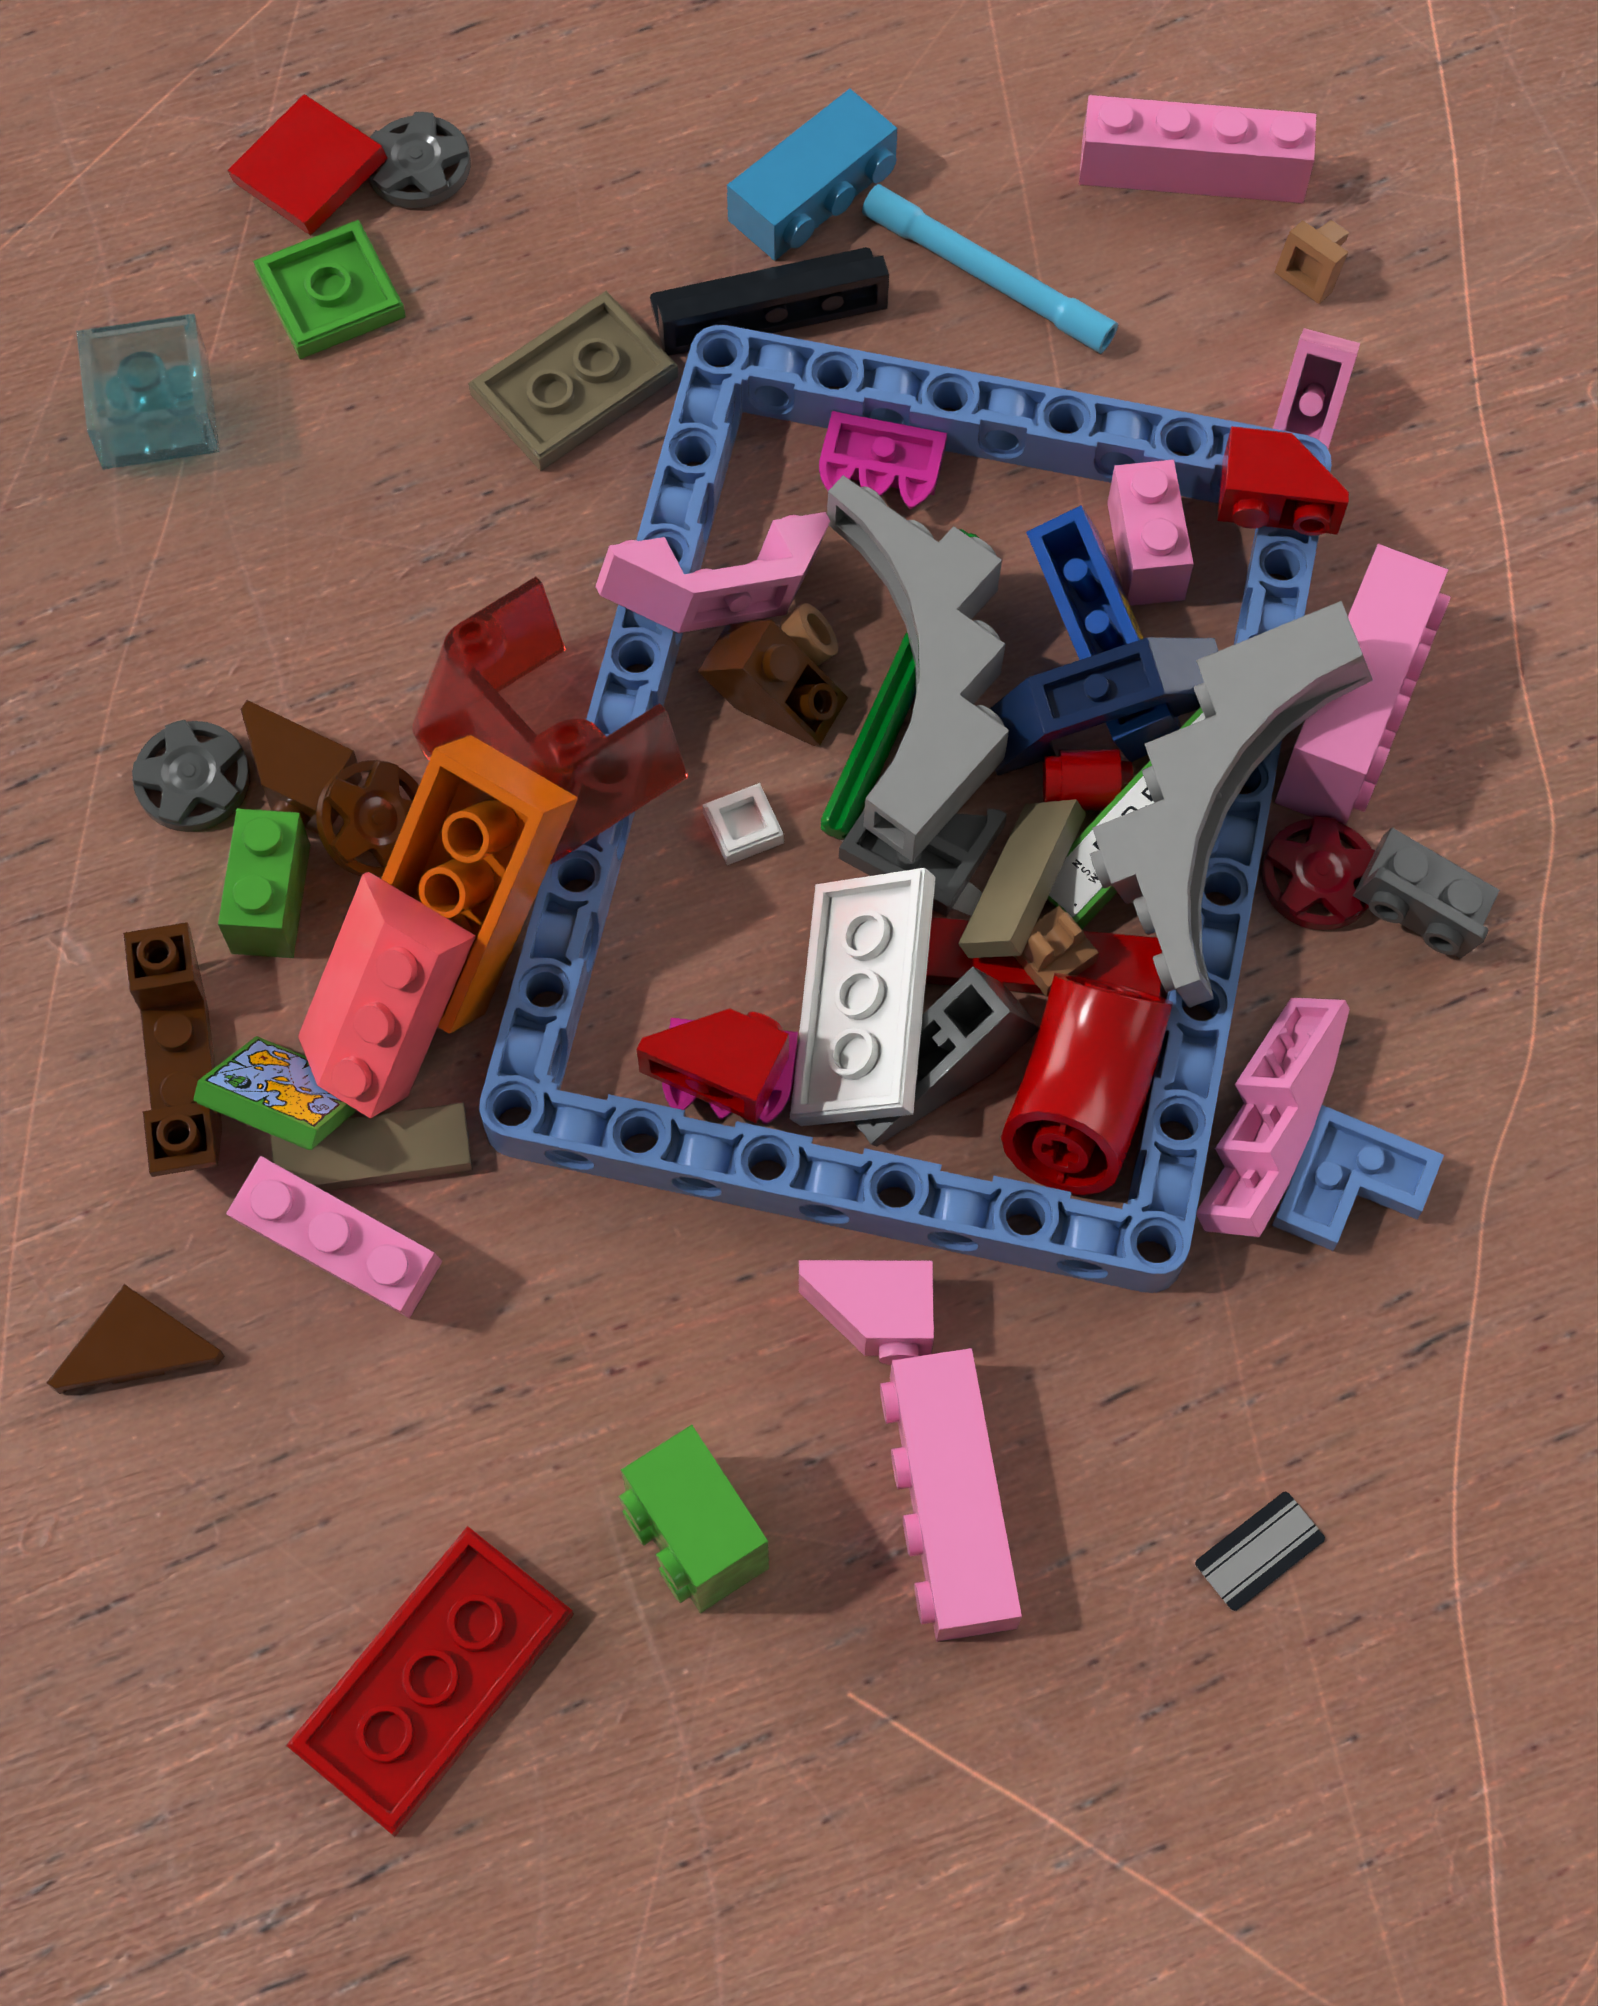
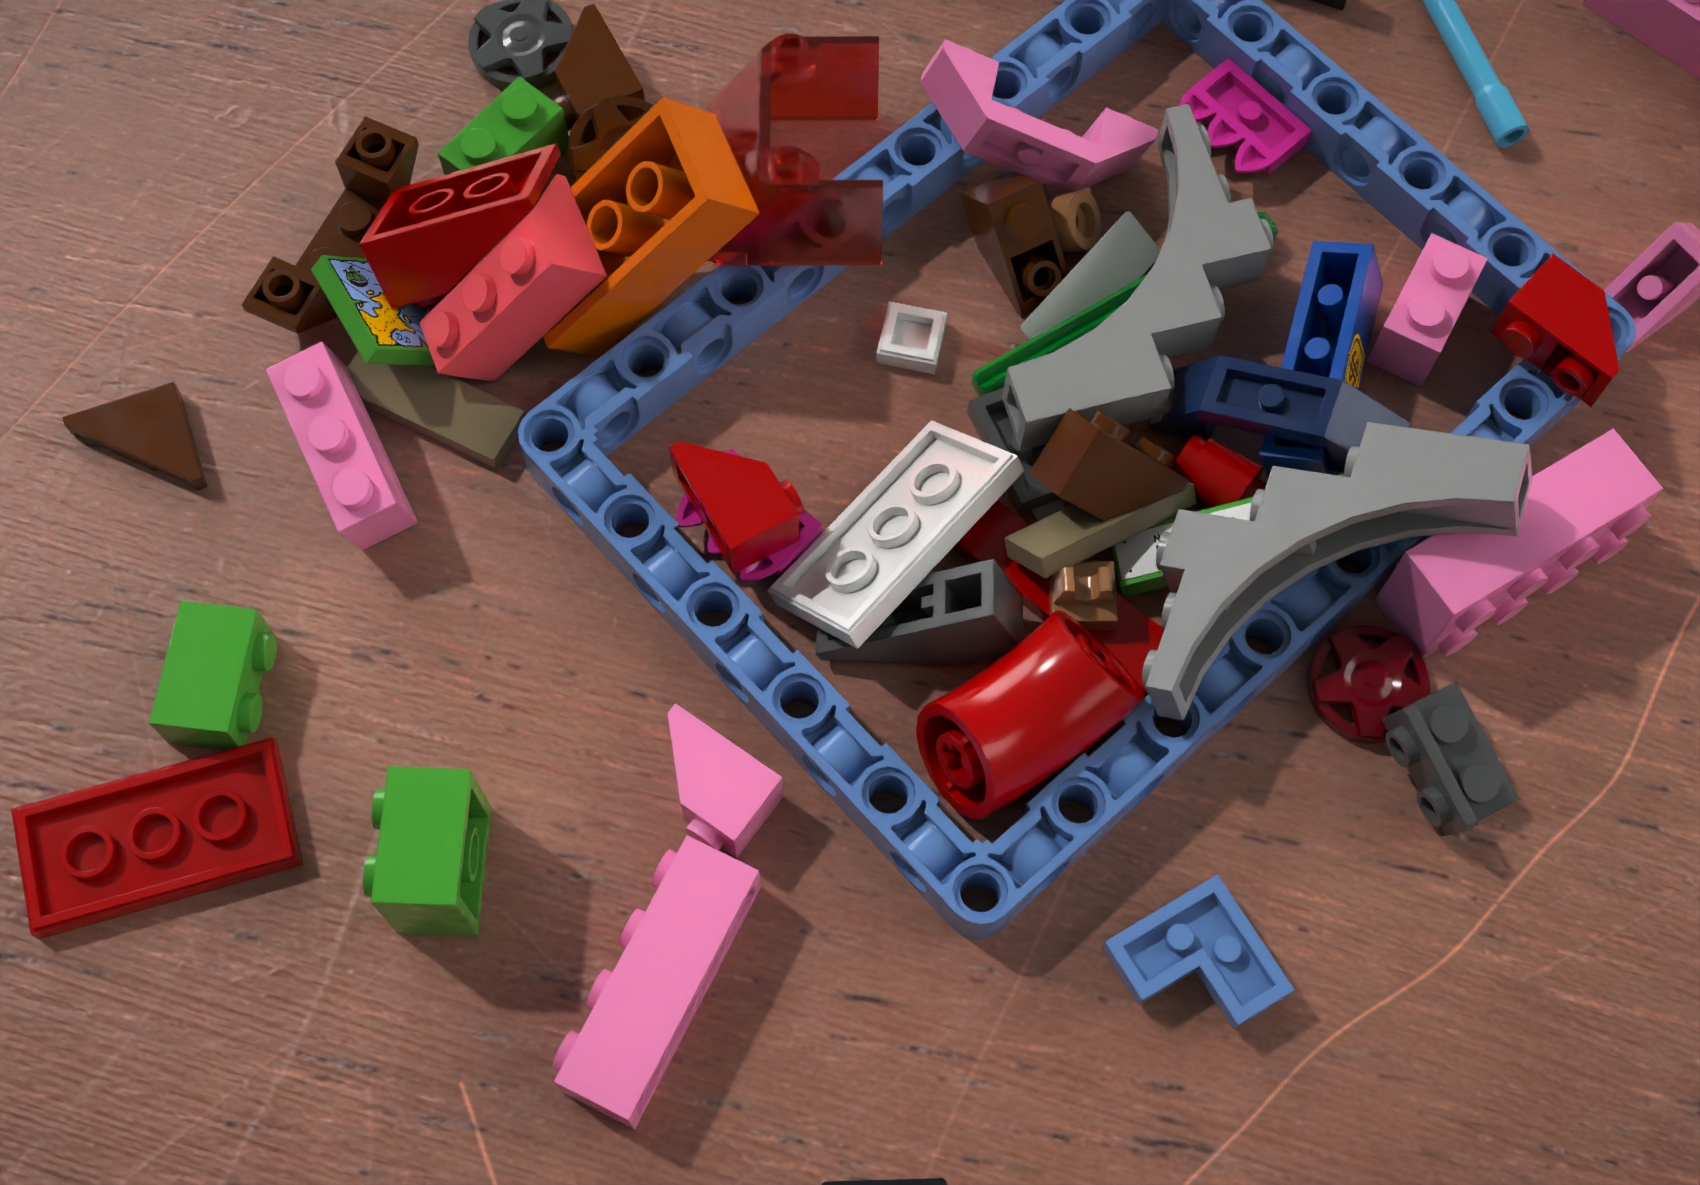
camera: 35 degrees right, 0 degrees up
bright pink slope [1196,998,1350,1237] -> none
none -> bright green brick [149,600,277,750]
none -> red slope [359,143,561,308]
none -> white sticker [1021,211,1161,339]
none -> reddish brown slope [1029,408,1190,521]

